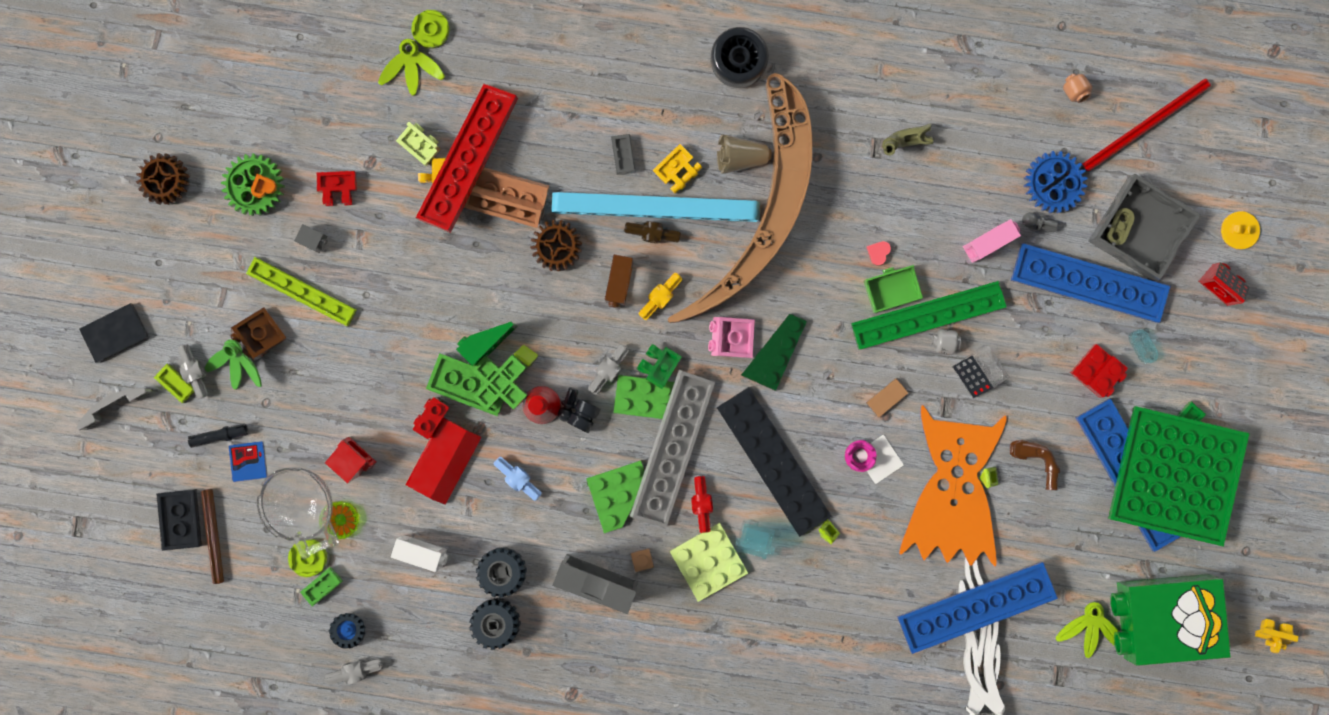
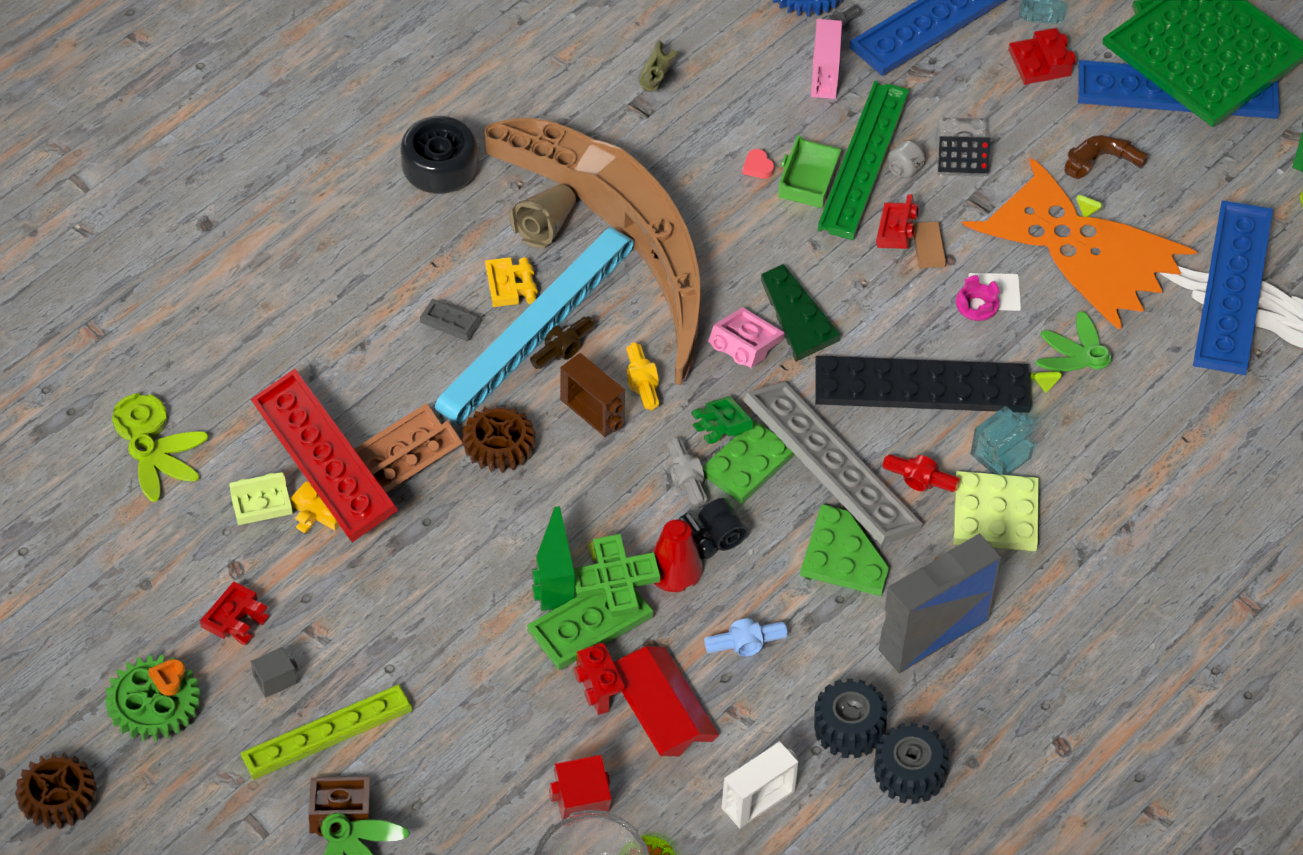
camera: 60 degrees left, 35 degrees down
none -> red bracket [876,194,919,249]
none -> bright green plant [1035,311,1112,372]

